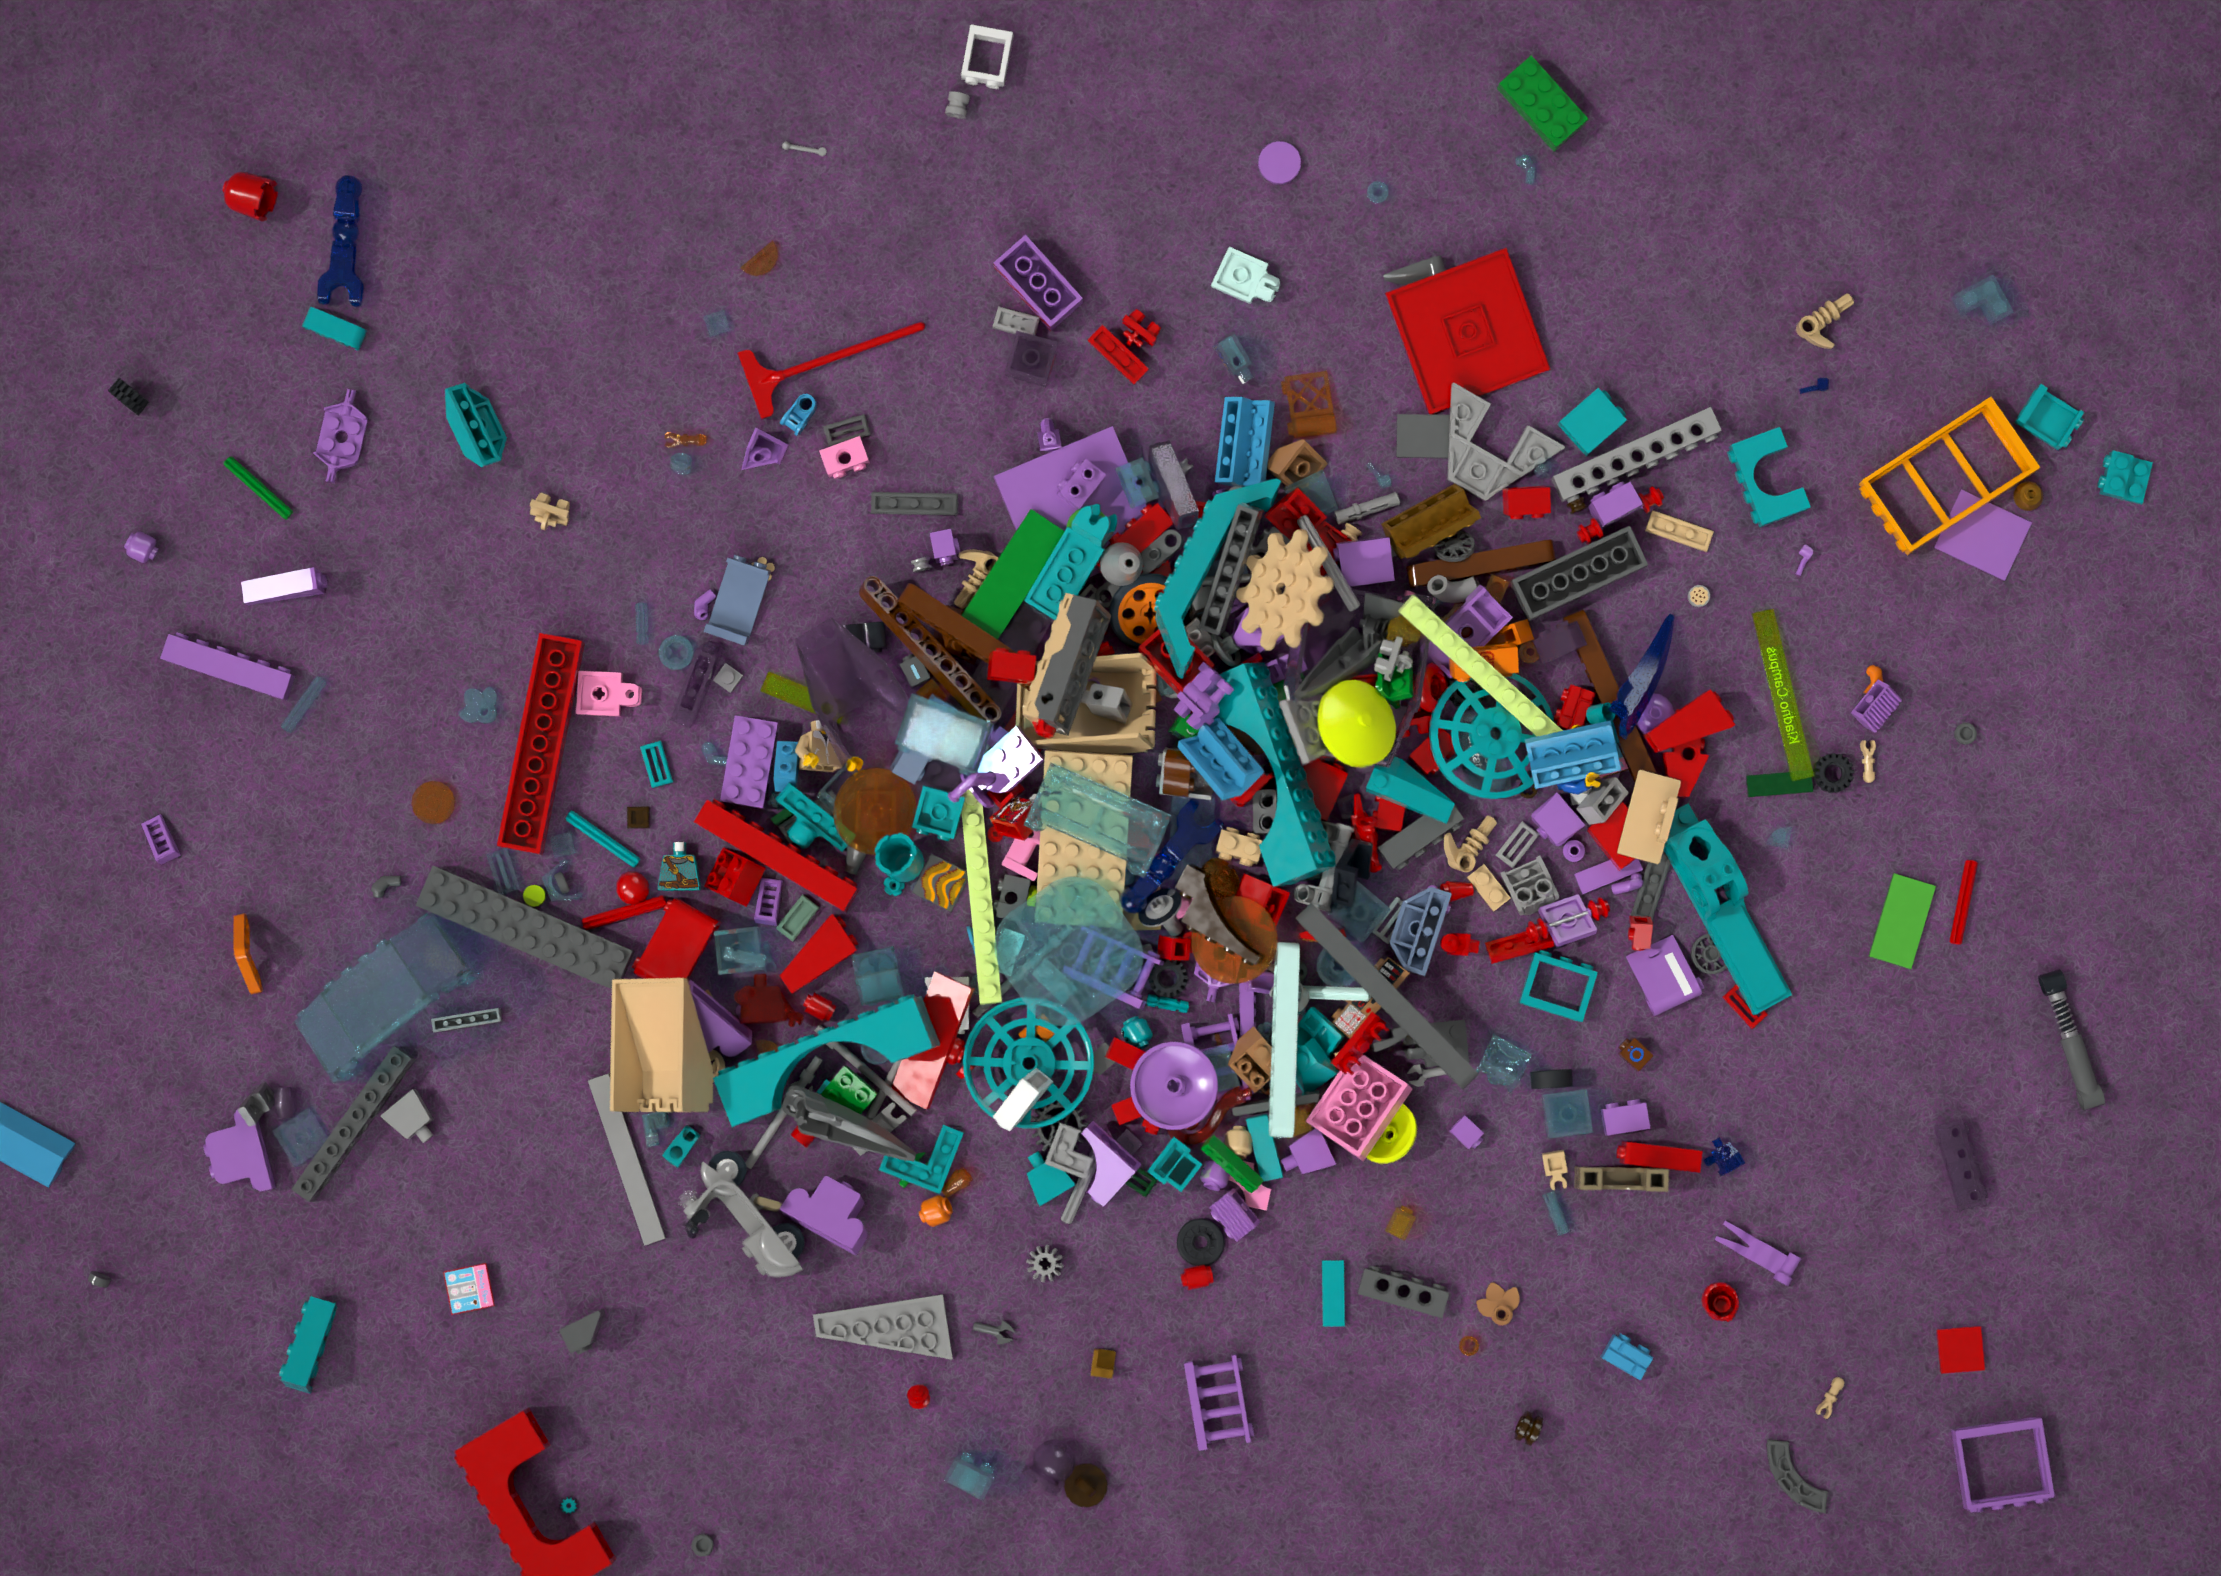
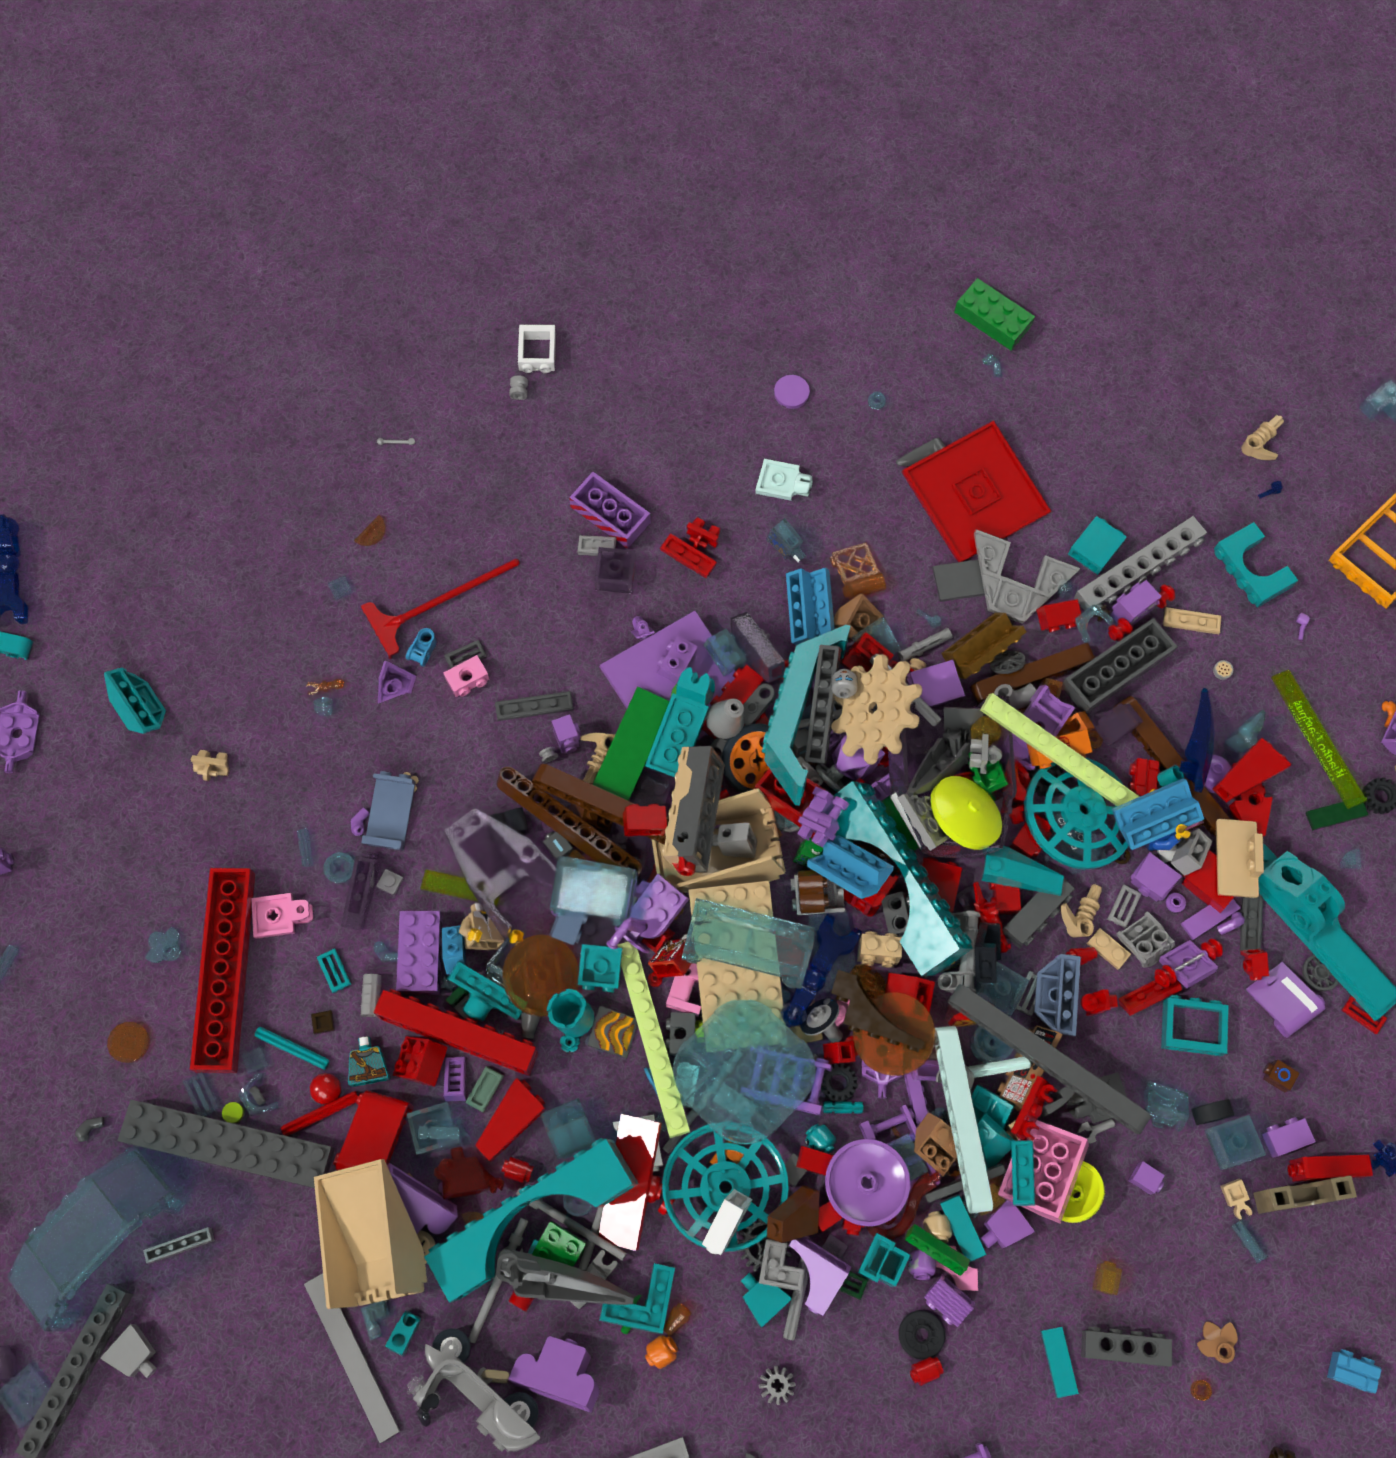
camera: 15 degrees left, 15 degrees down
none -> light grey axle [360,974,382,1017]
none -> reddish brown slope [767,1186,820,1243]
none -> light grey head [831,669,857,699]
none -> teal tile [1011,1140,1035,1206]
none -> clear light blue helmet [1075,605,1113,643]
none -> clear light blue slope [1223,710,1266,753]

